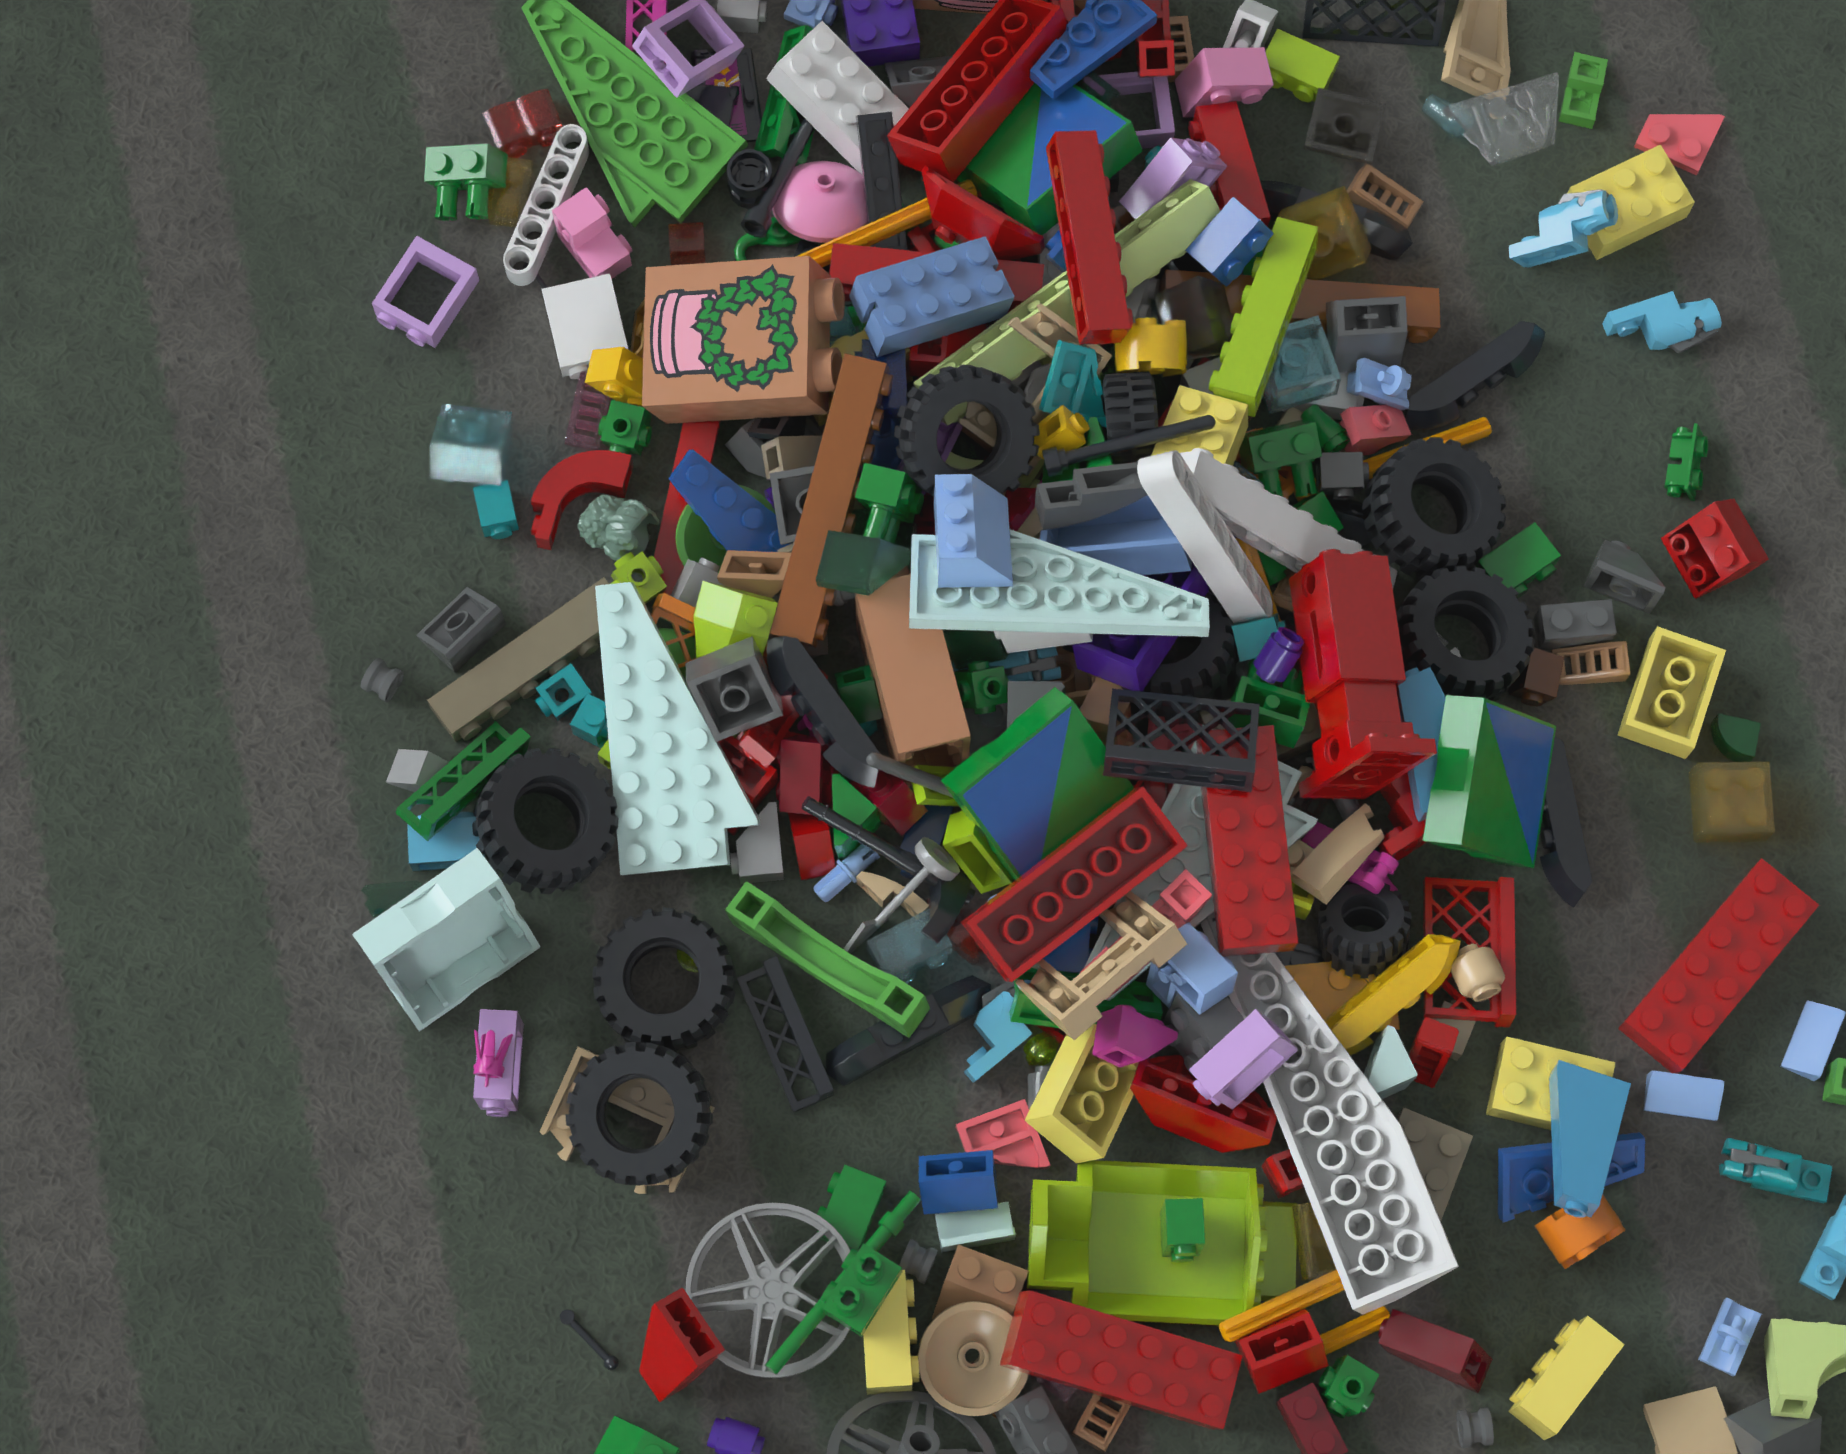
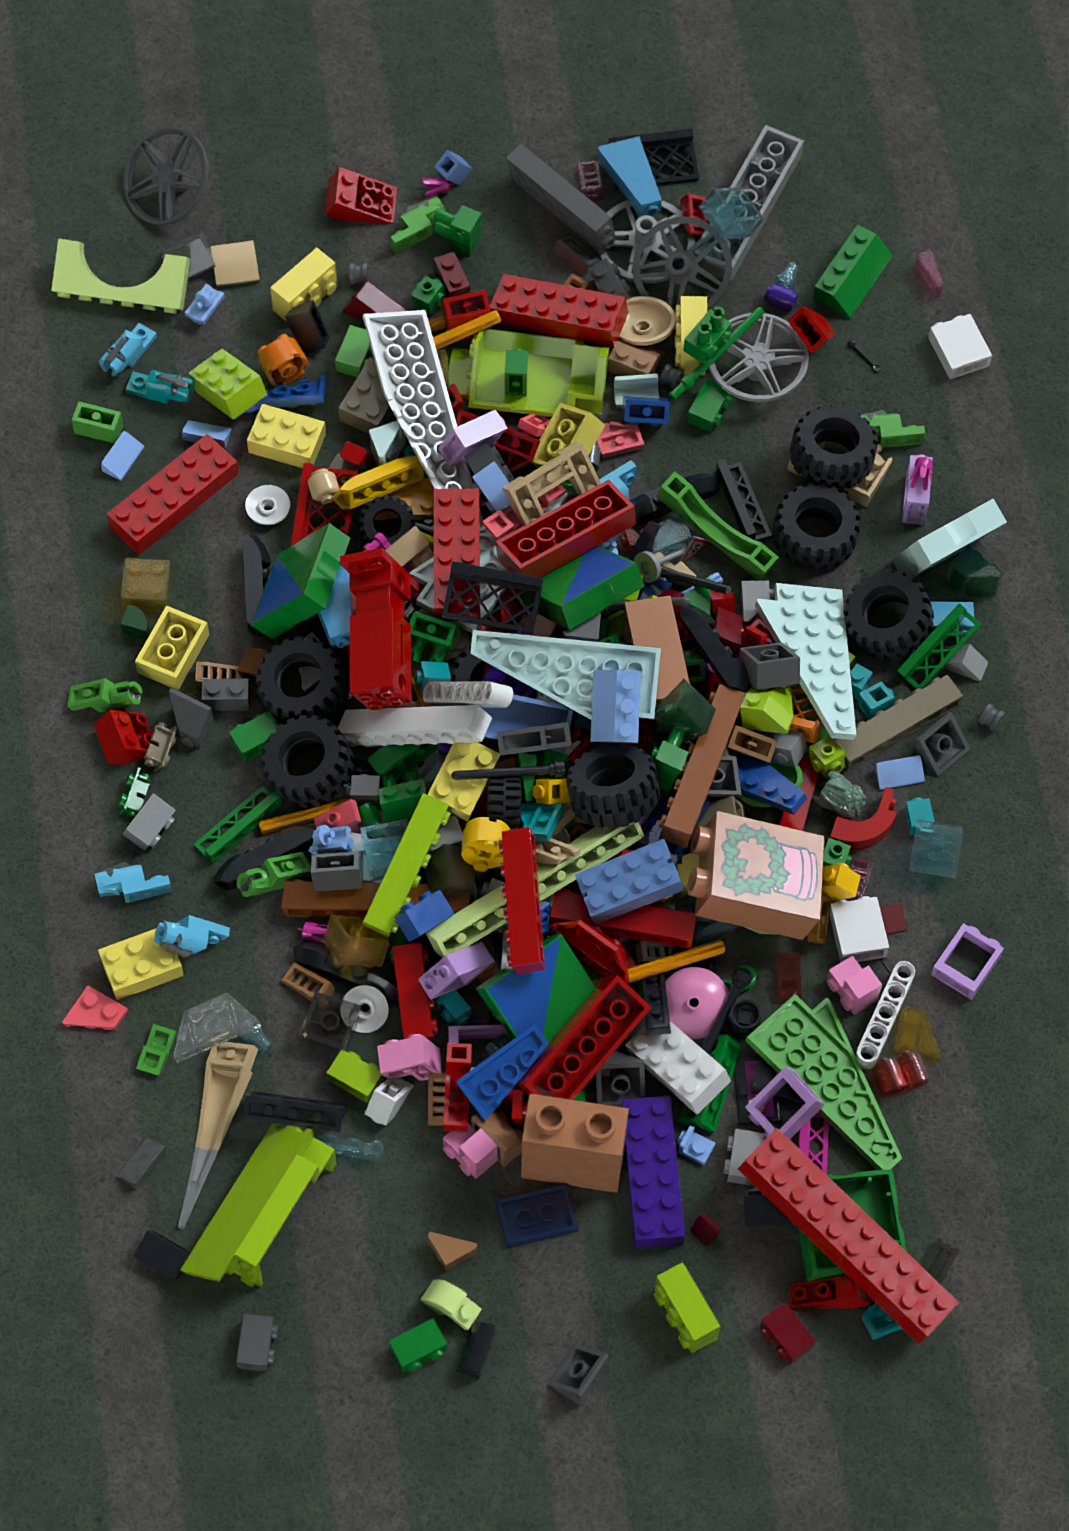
camera: 175 degrees left, 10 degrees down
green brick [424,144,508,221] -> none
dark pink slope [1092,1005,1178,1068] -> none
dark purple brick [1253,627,1304,683] -> none
dark azure slope [1549,1060,1631,1218] -> none
none -> bright green plate [67,678,142,712]
none -> light grey brick [122,793,176,851]
none -> dark tan hinge [144,722,178,772]
none -> lime brick [188,349,268,420]
none -> green fence [193,785,282,865]
none -> bright green plate [236,852,311,897]
none -> white dish [245,485,290,525]
none -> black brick [285,300,329,353]
none -> dark pink piece [298,921,334,947]
none -> bright green brick [335,325,373,377]
none -> white dish [341,985,389,1033]
none -> coral wing [517,414,551,437]
none -> bright green plate [860,410,925,448]
none -> light blue slope [874,755,925,790]
none -> dark red slope [880,903,906,935]
none -> white brick [928,314,992,379]

